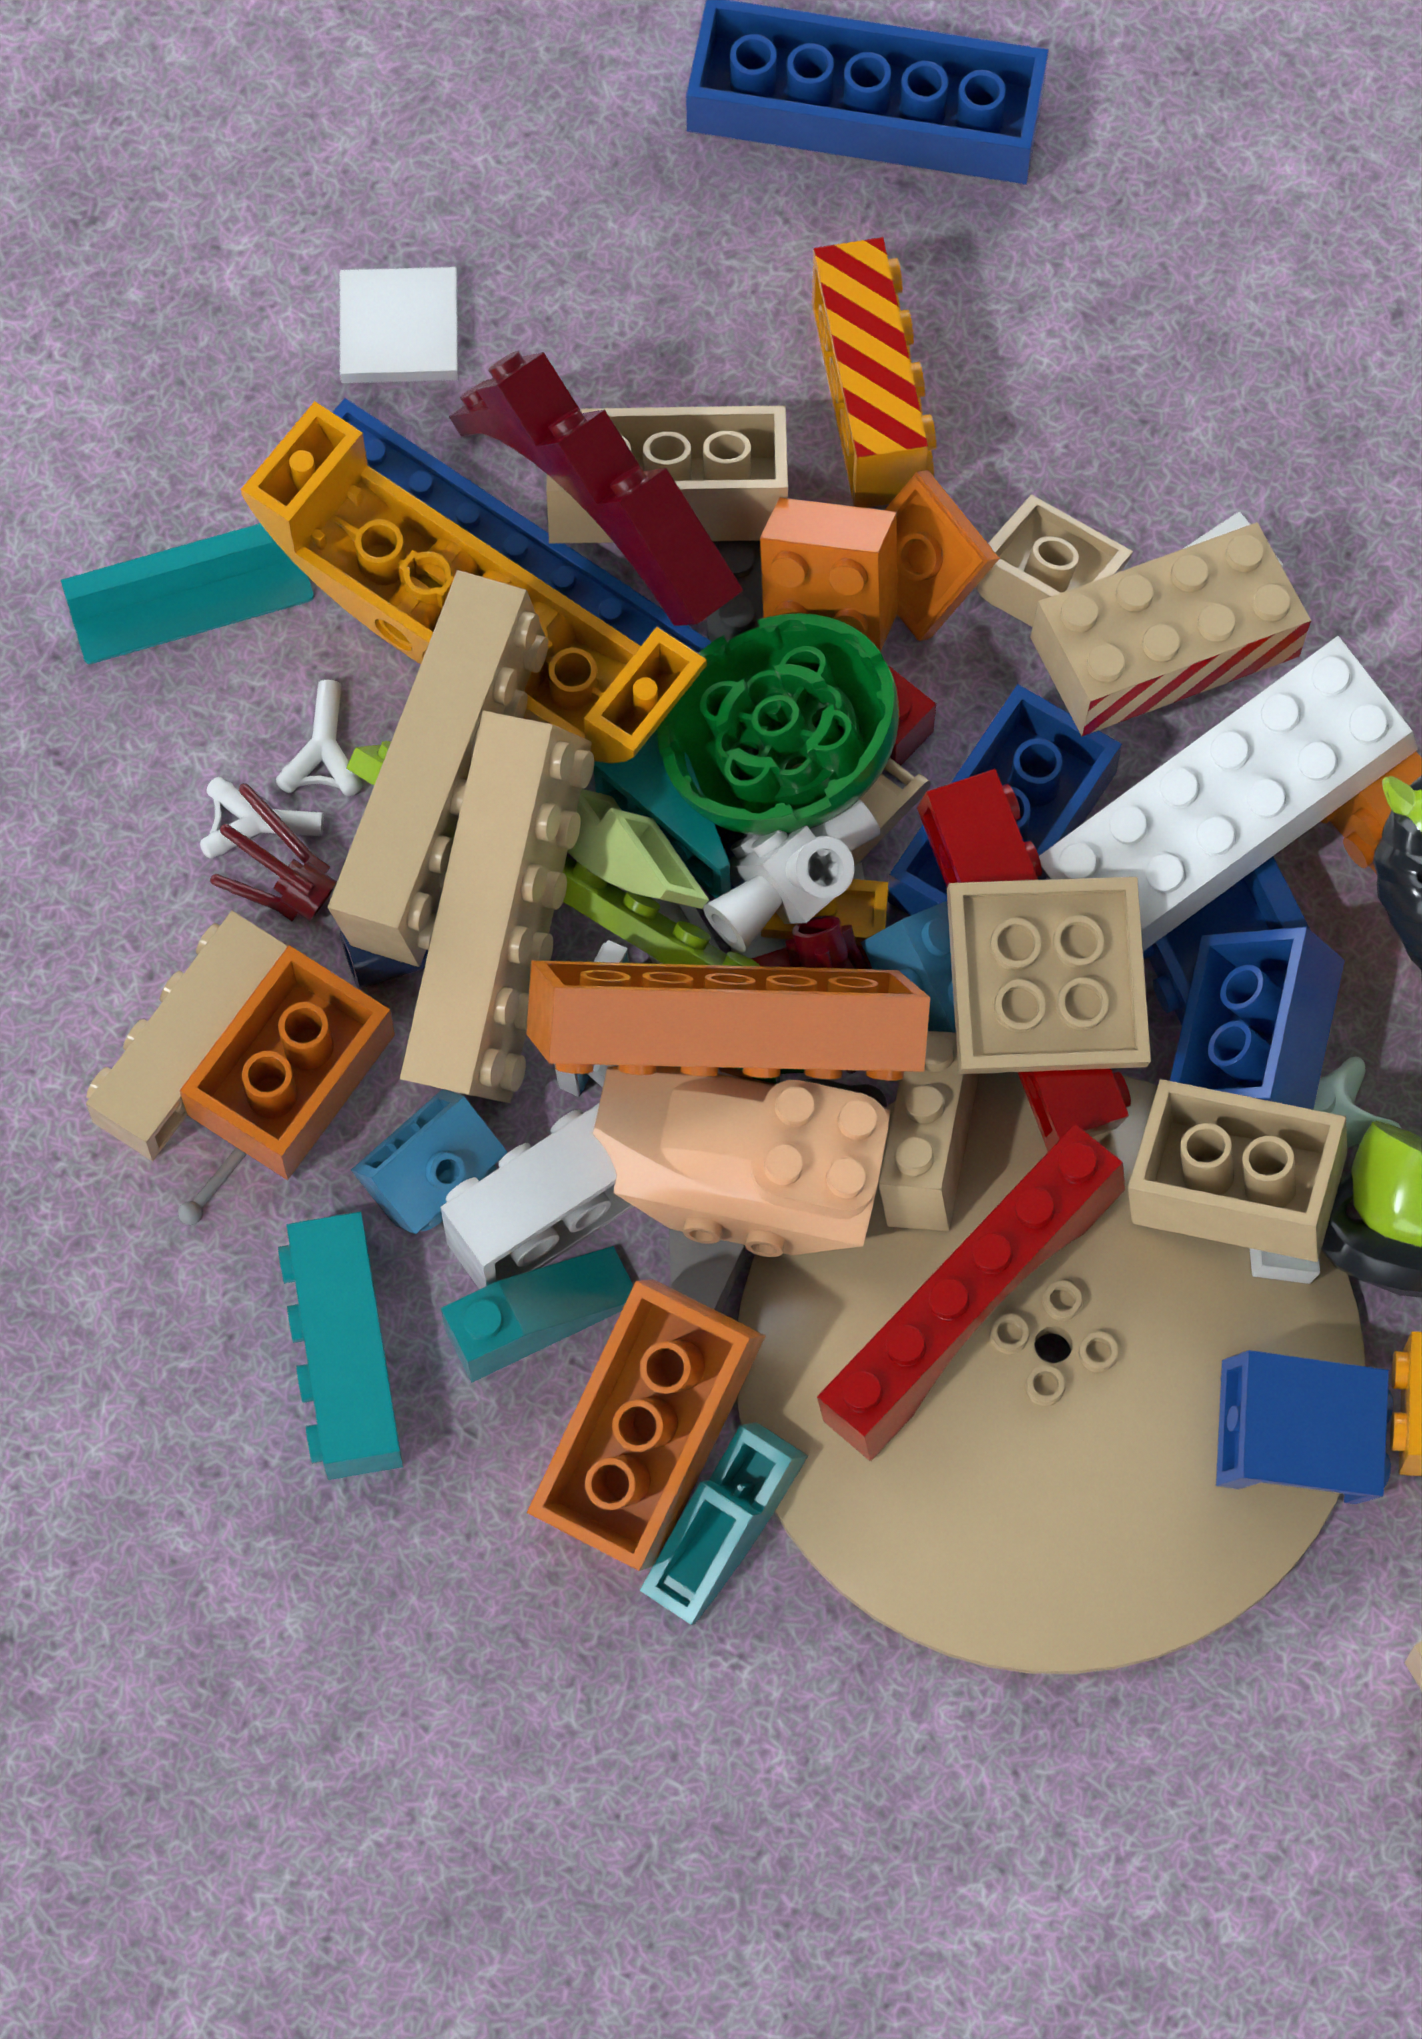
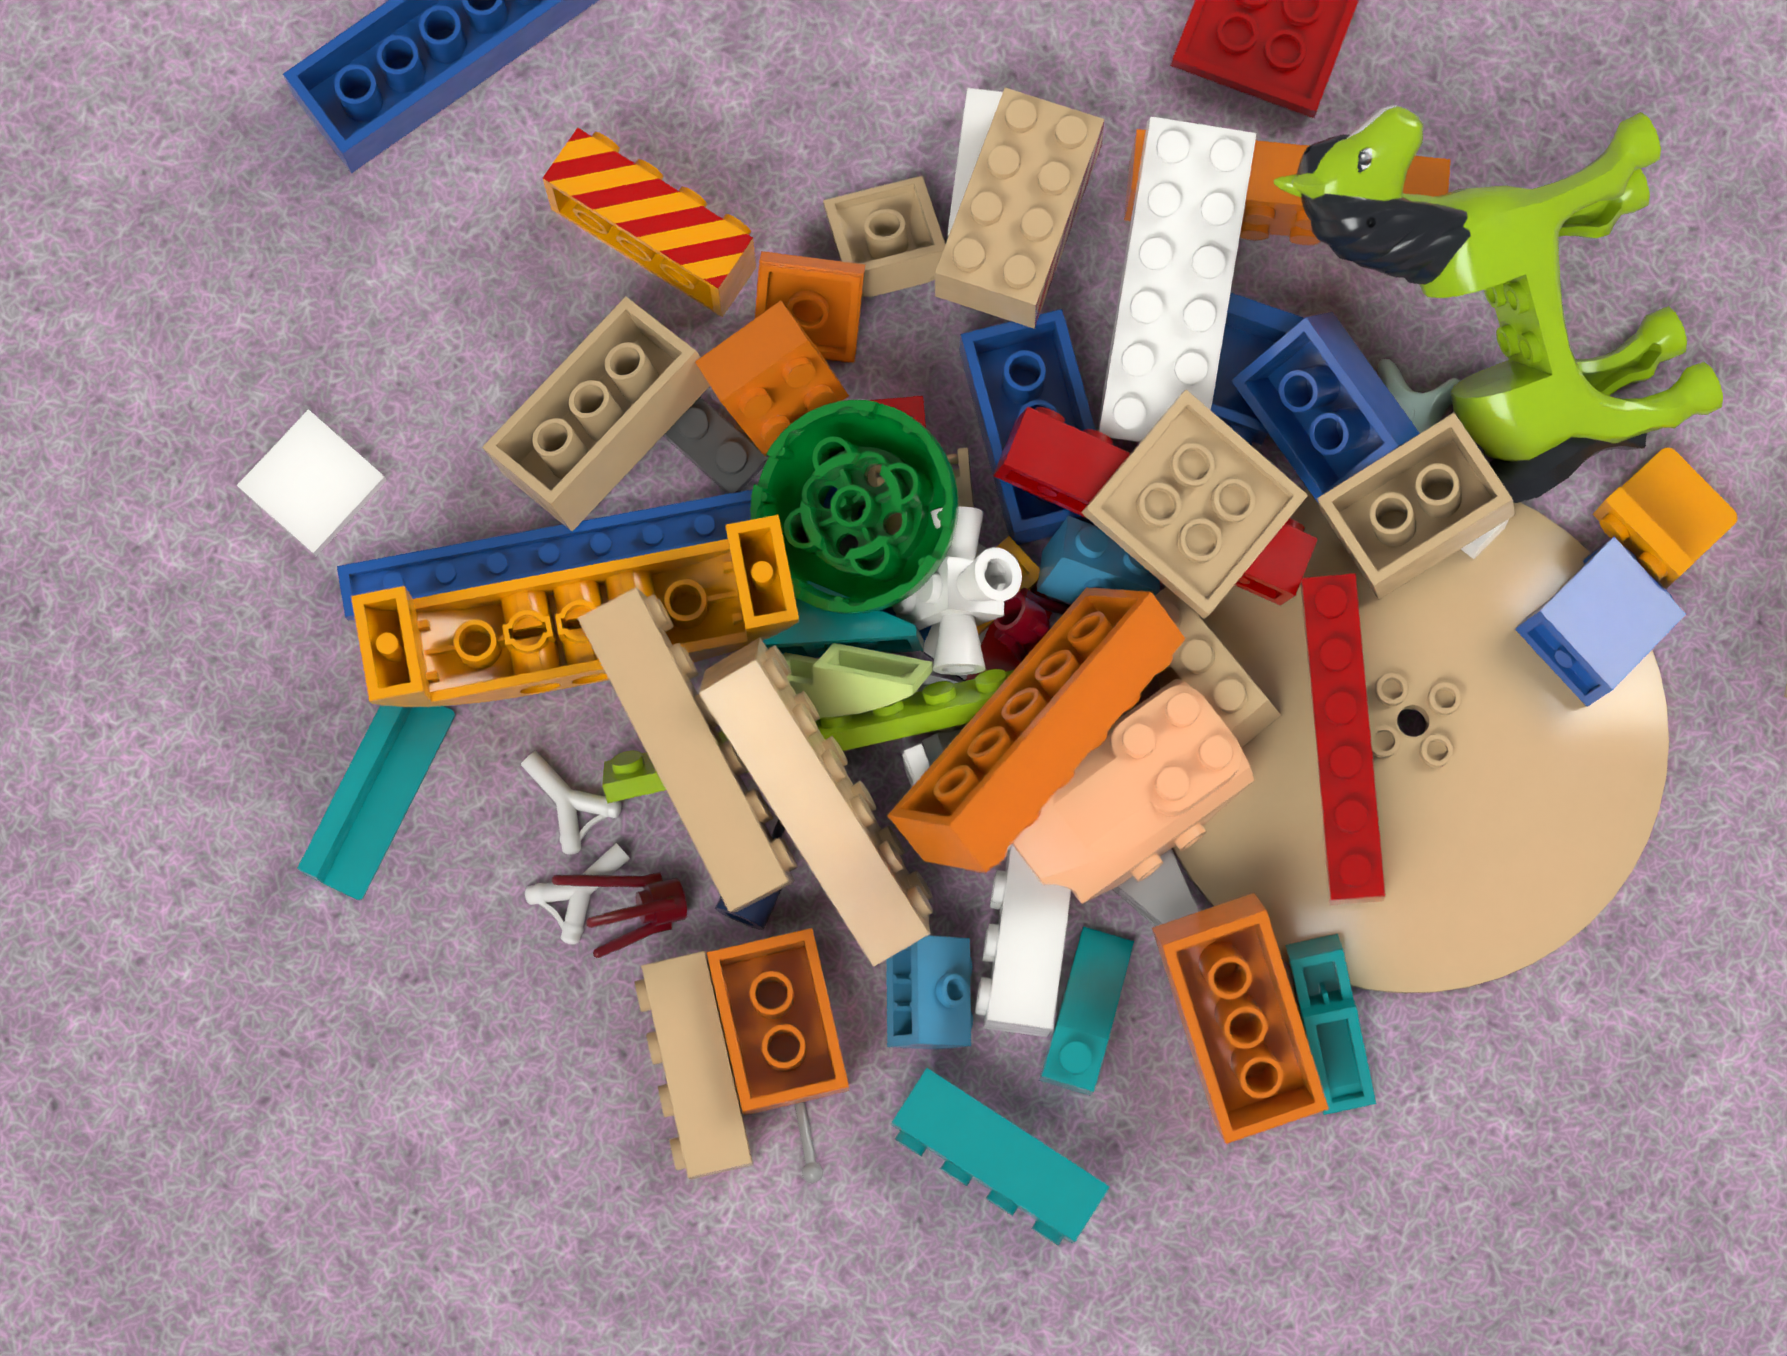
camera: 50 degrees left, 10 degrees up
dark red arch [449,351,743,626] -> none

